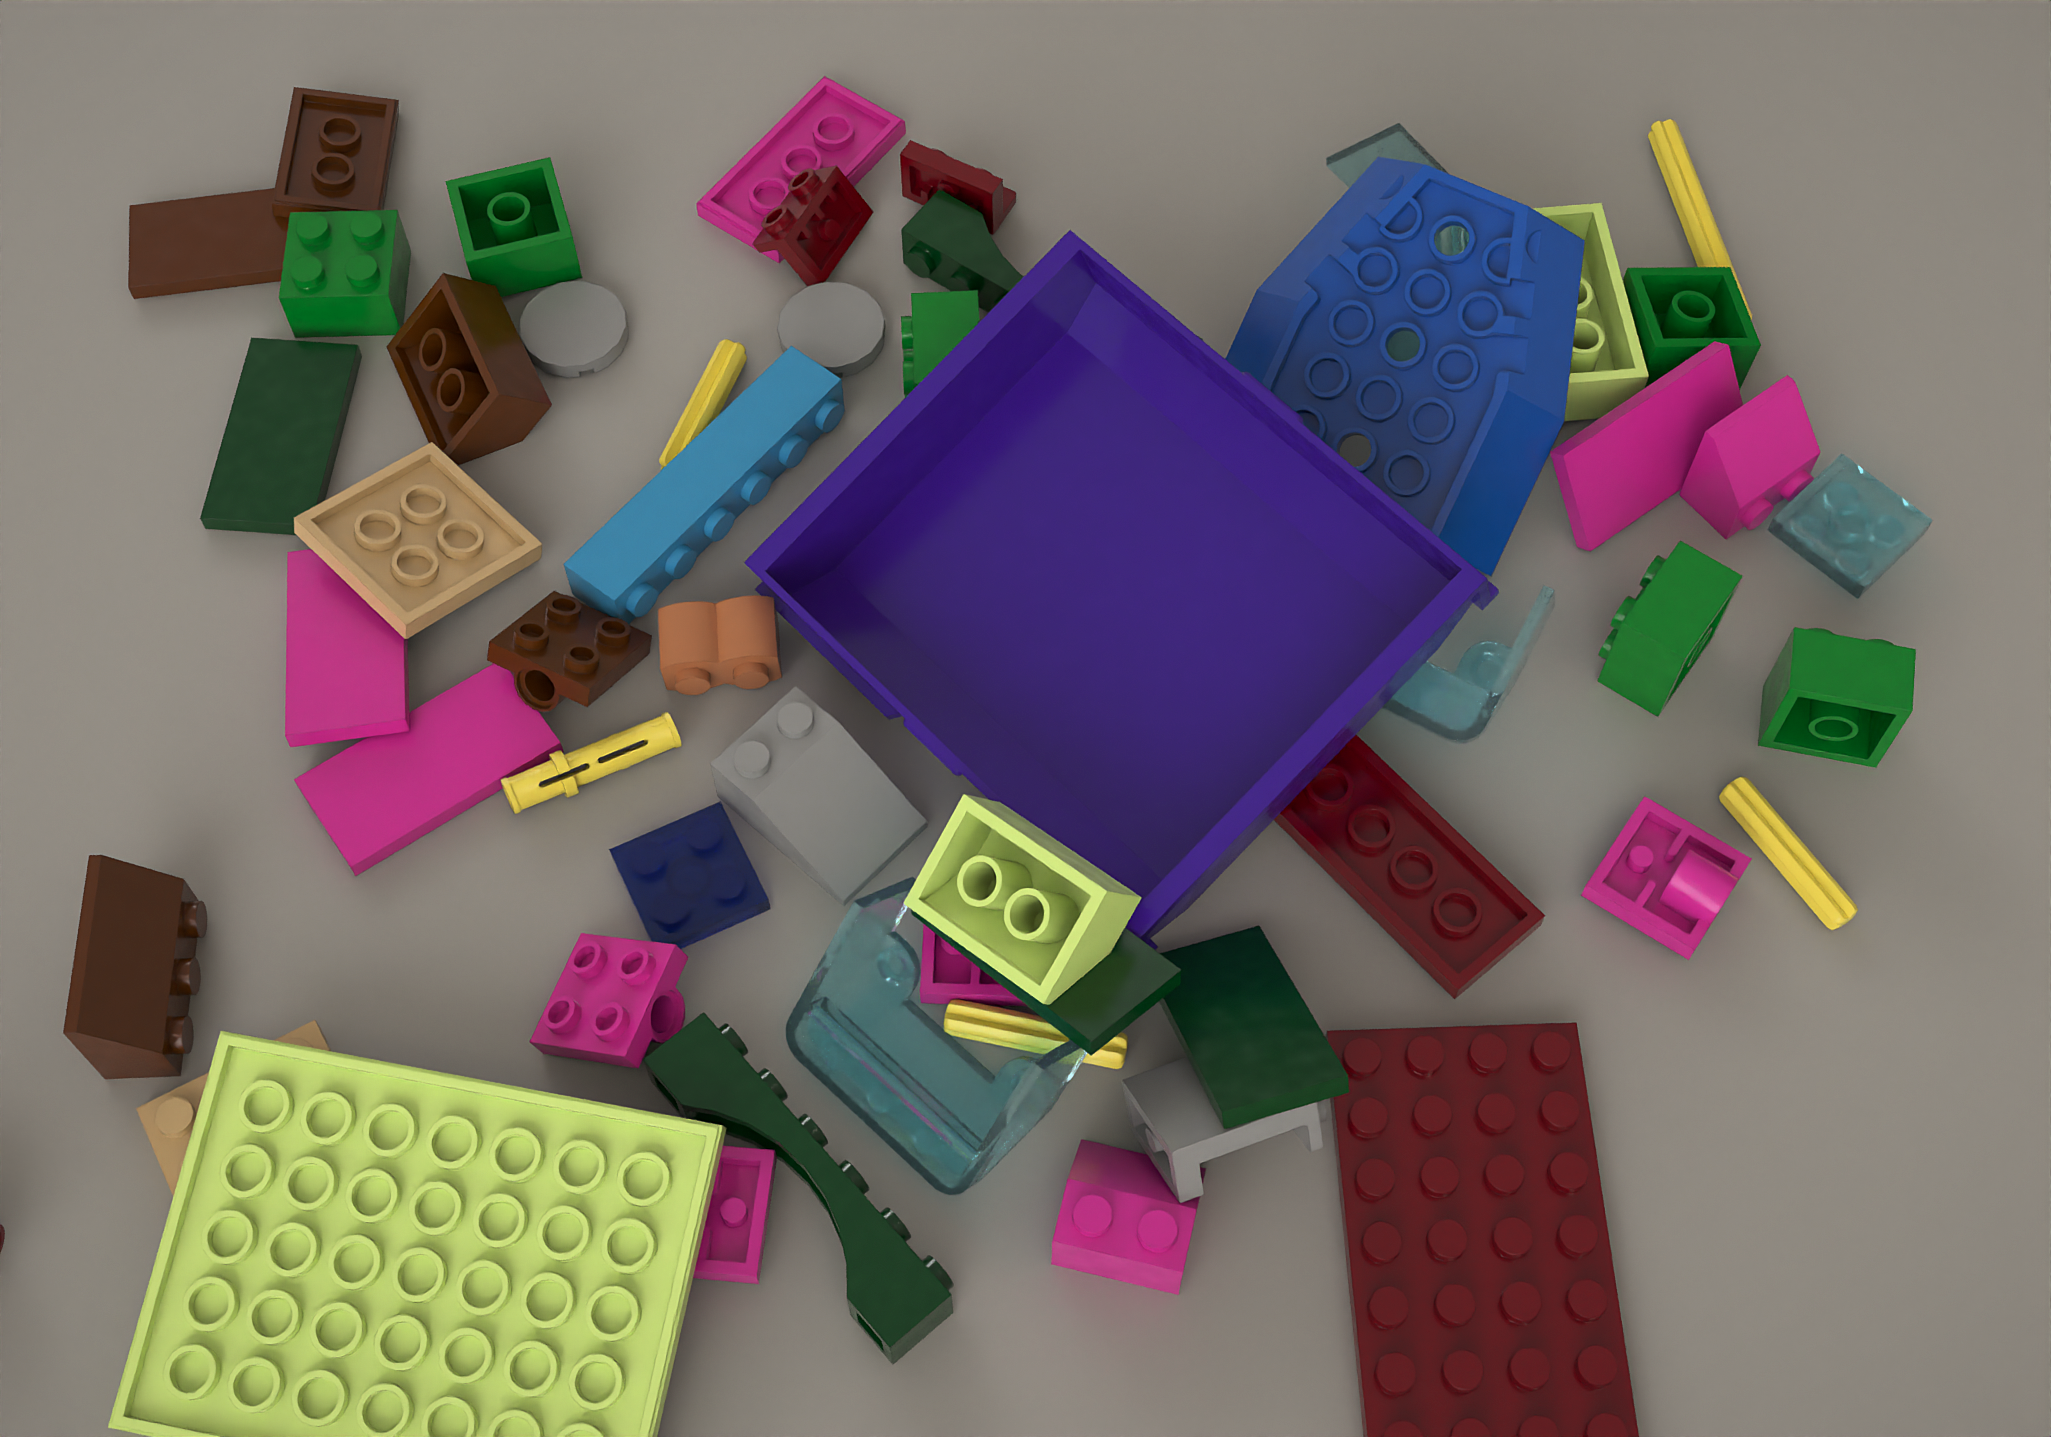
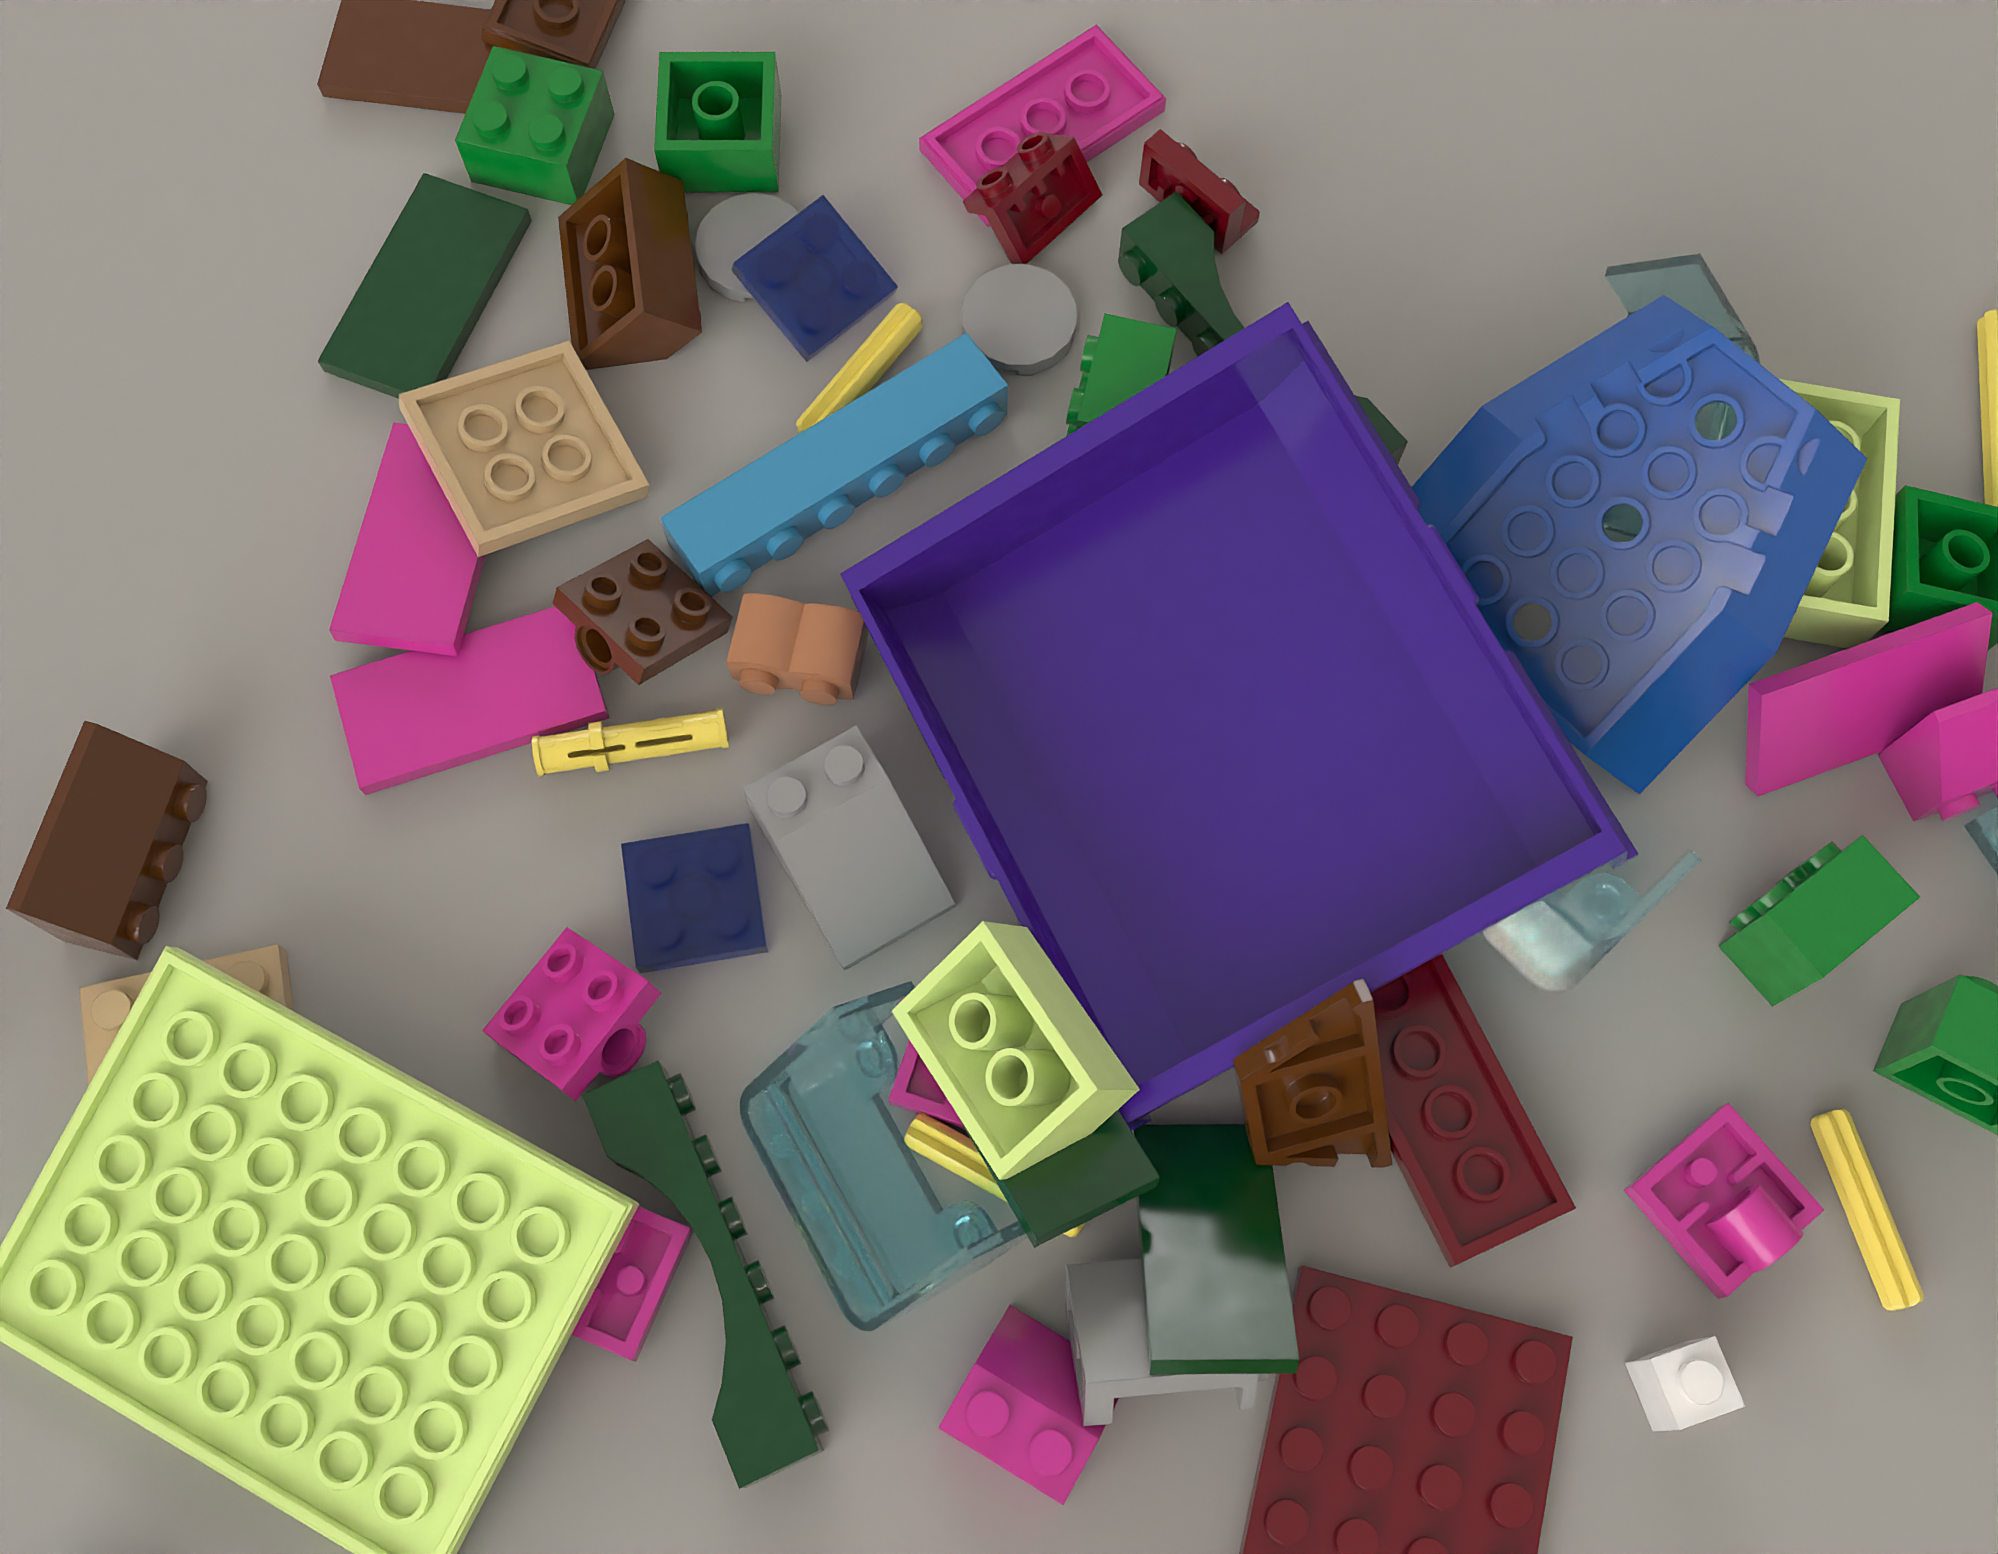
camera: 15 degrees right, 10 degrees up
none -> clear blue plate [731,195,898,362]
none -> reddish brown wing [1232,979,1393,1168]
none -> white brick [1625,1336,1745,1431]

